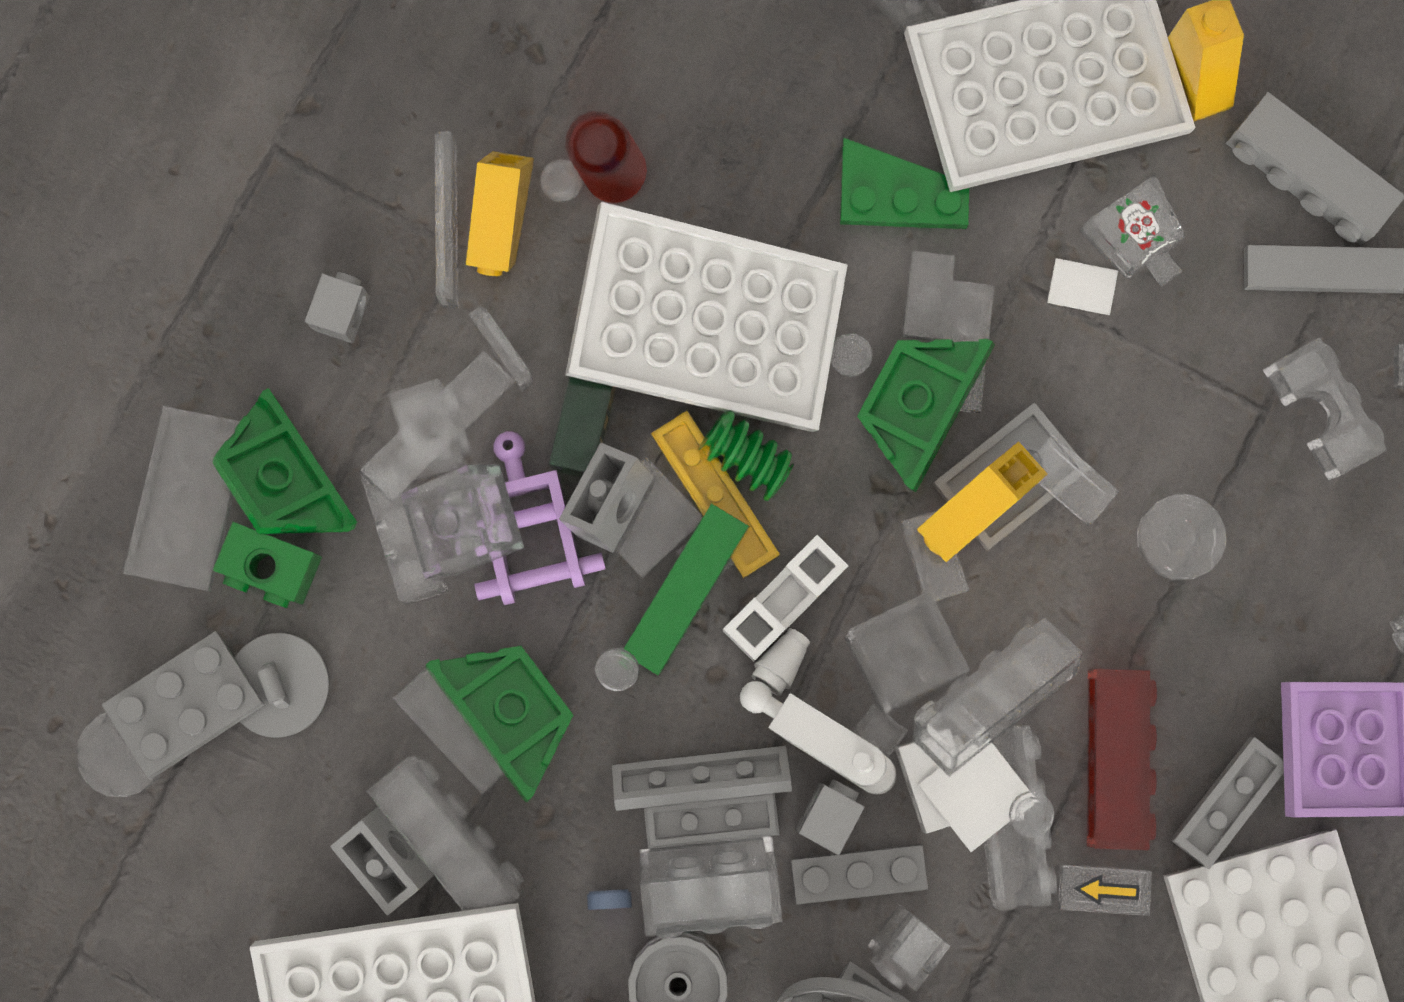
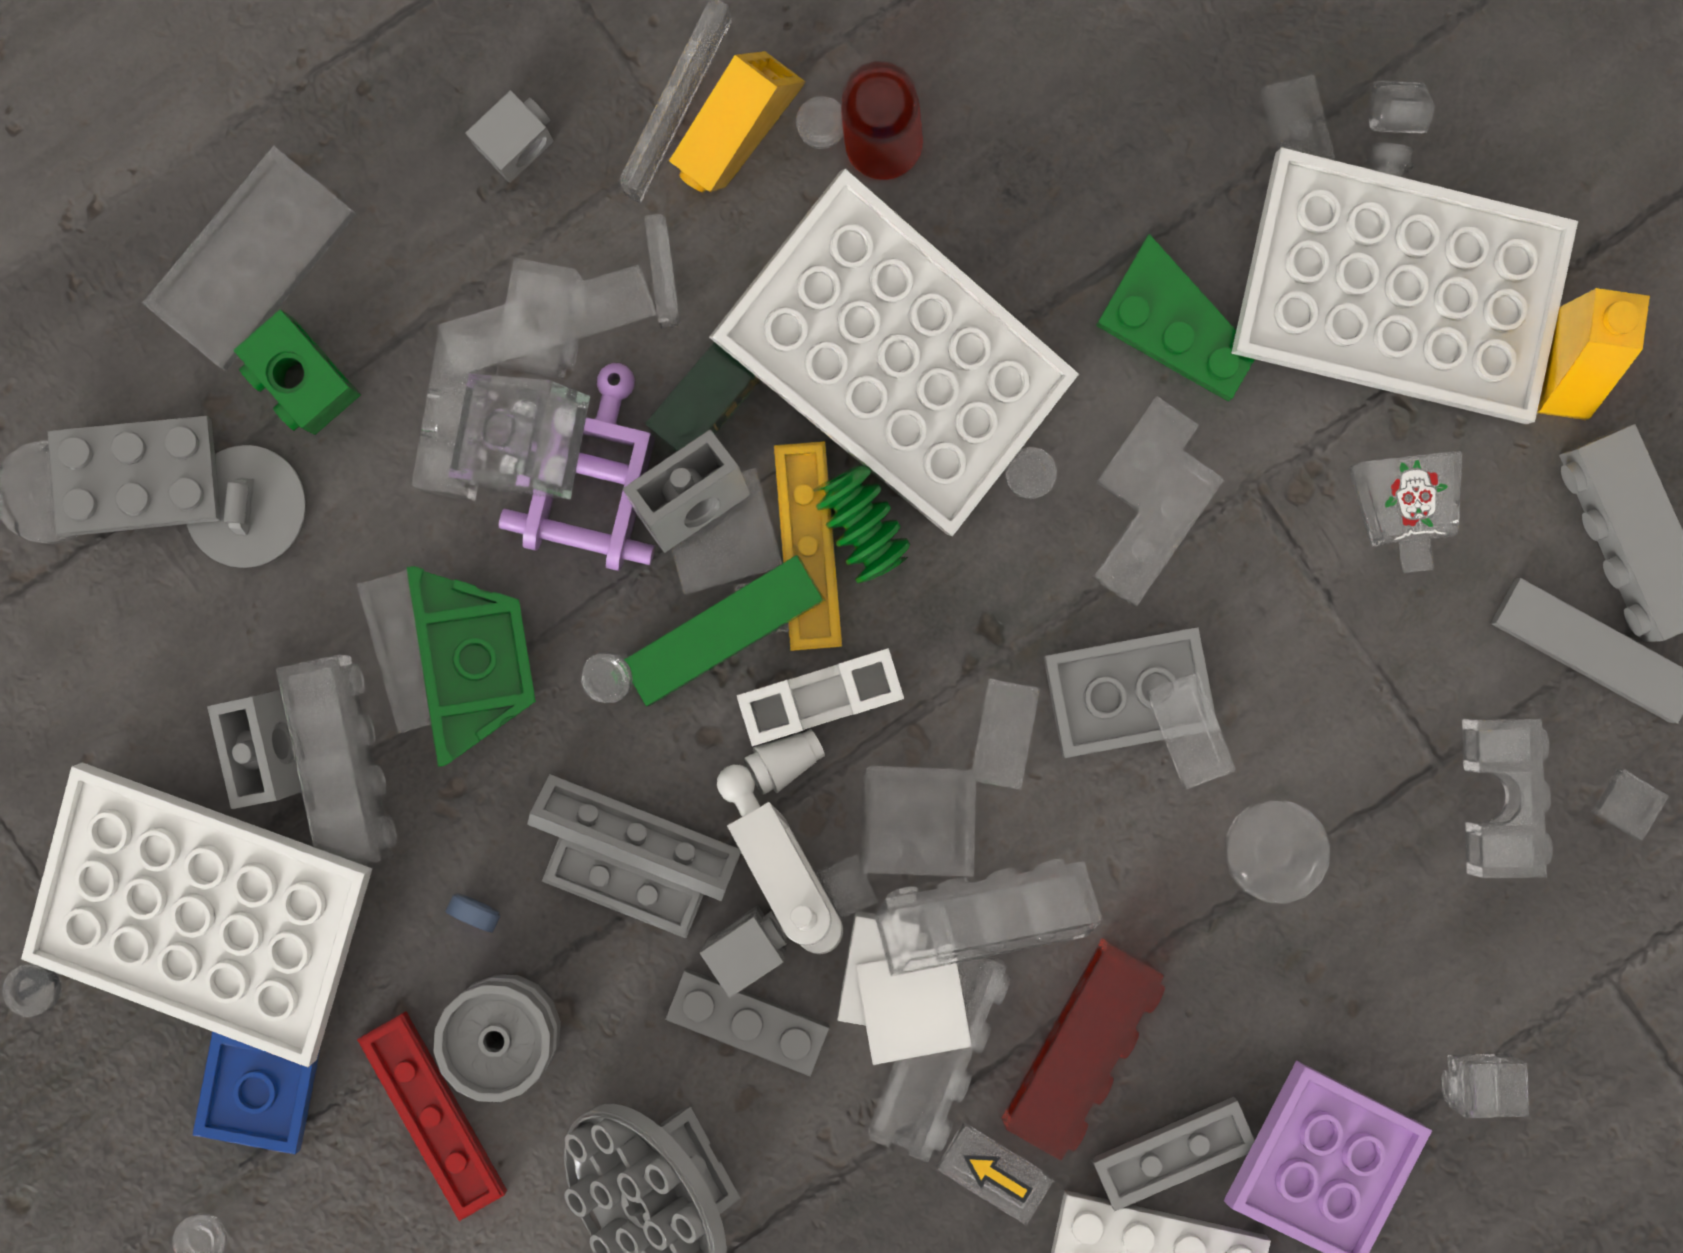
camera: 25 degrees right, 5 degrees up
green wing [212,388,357,534] -> none
clear brick [640,836,783,939] -> none
green wing [857,339,995,492] -> none
clear arch [867,904,951,991] -> none
yellow slope [917,441,1048,562] -> none
clear plate [1009,791,1054,837] -> none
white sticker [1047,258,1118,315] -> none

